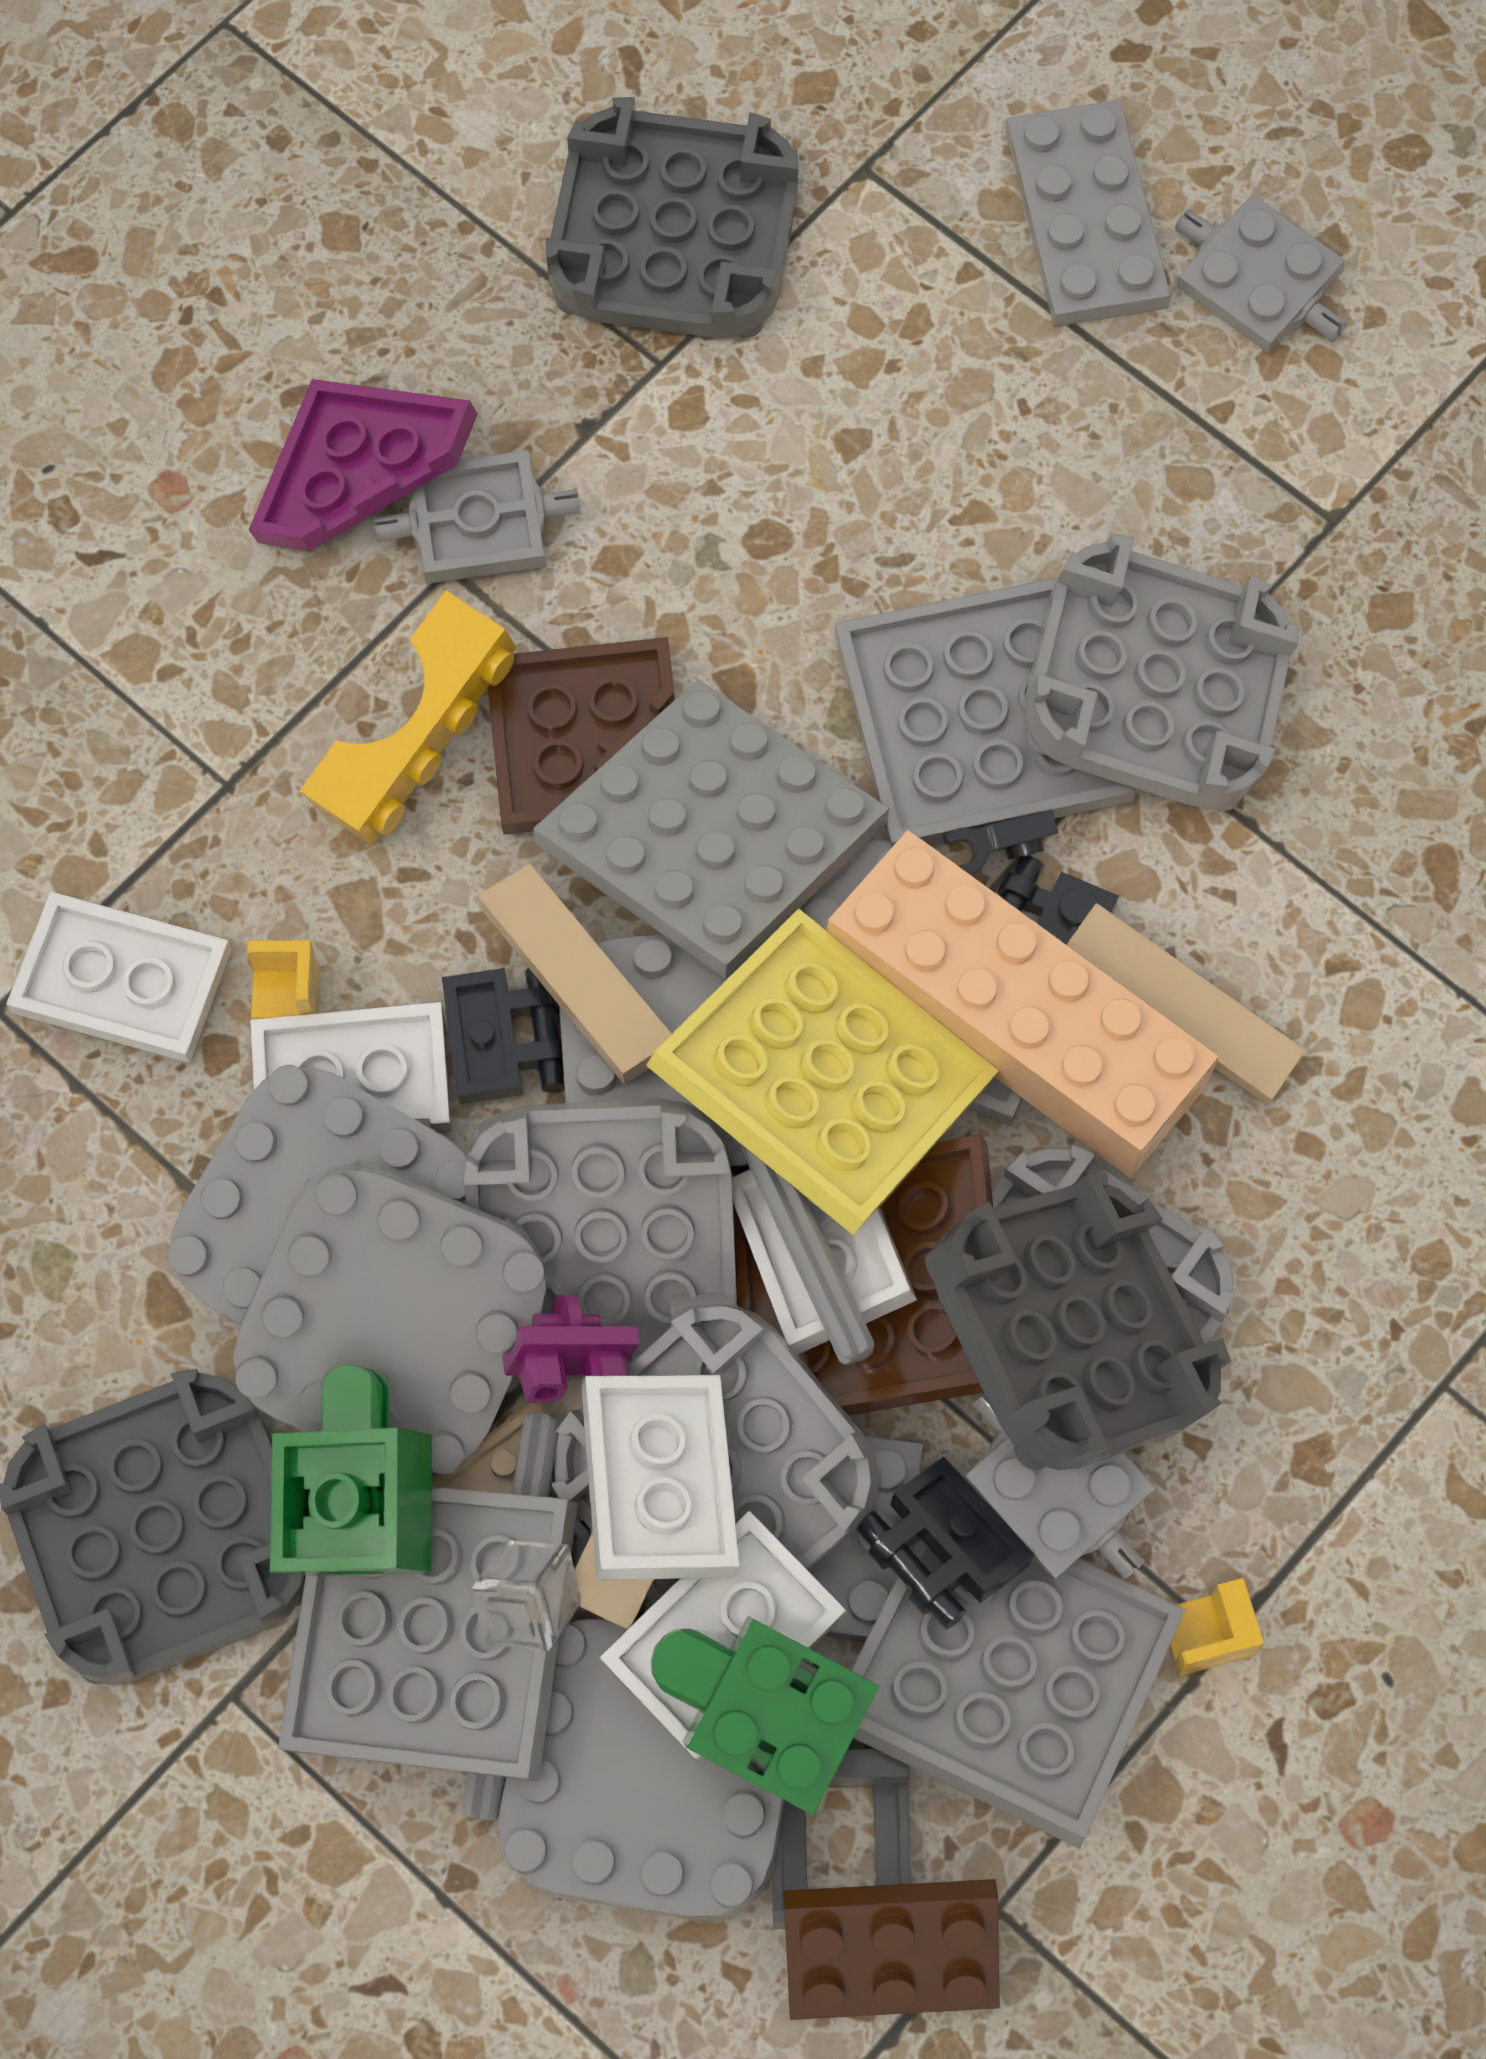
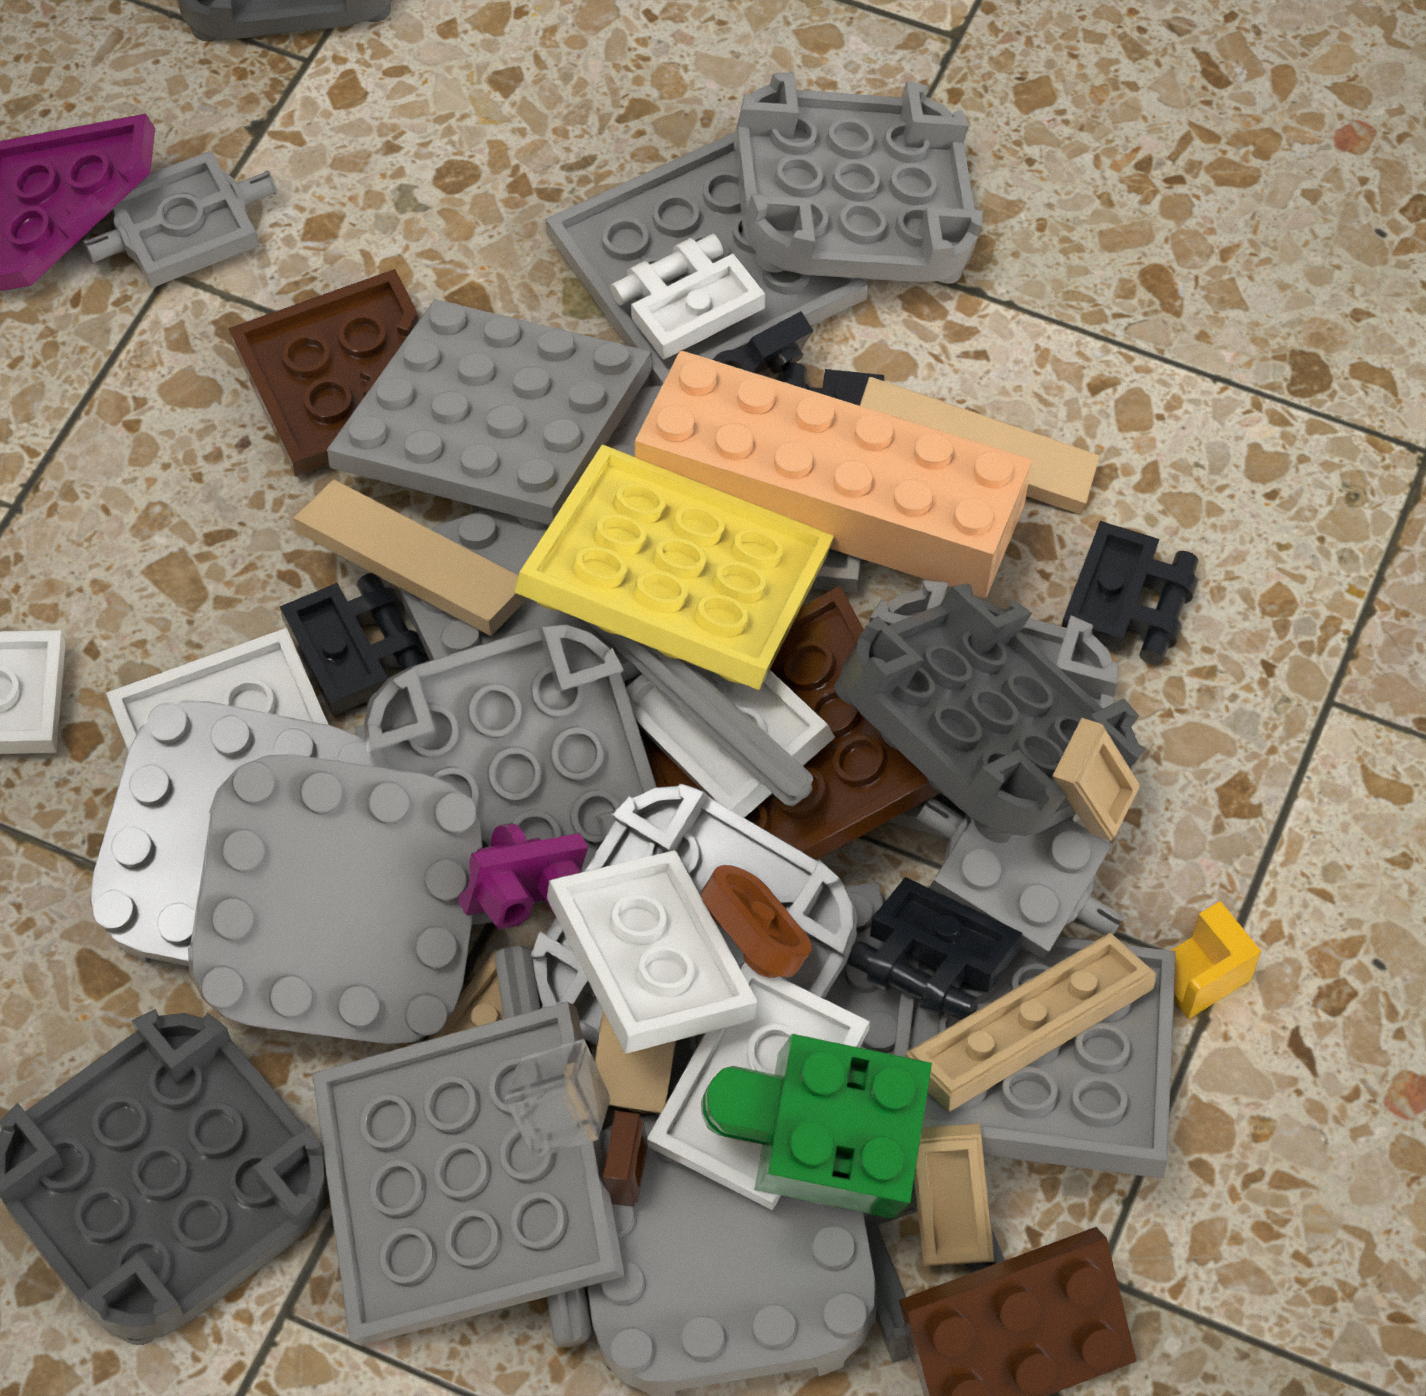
camera: 20 degrees left, 10 degrees down
yellow panel [247,940,320,1020] -> none
green brick [270,1364,432,1576] -> none
yellow arch [299,590,516,847] -> none
none -> reddish brown tile [603,1111,648,1207]
none -> white plate [610,234,765,360]
none -> dark orange plate [701,865,812,978]
none -> tan tile [905,933,1156,1113]
none -> tan tile [914,1123,994,1267]
none -> tan tile [1052,718,1140,841]
none -> black plate [1062,521,1199,665]

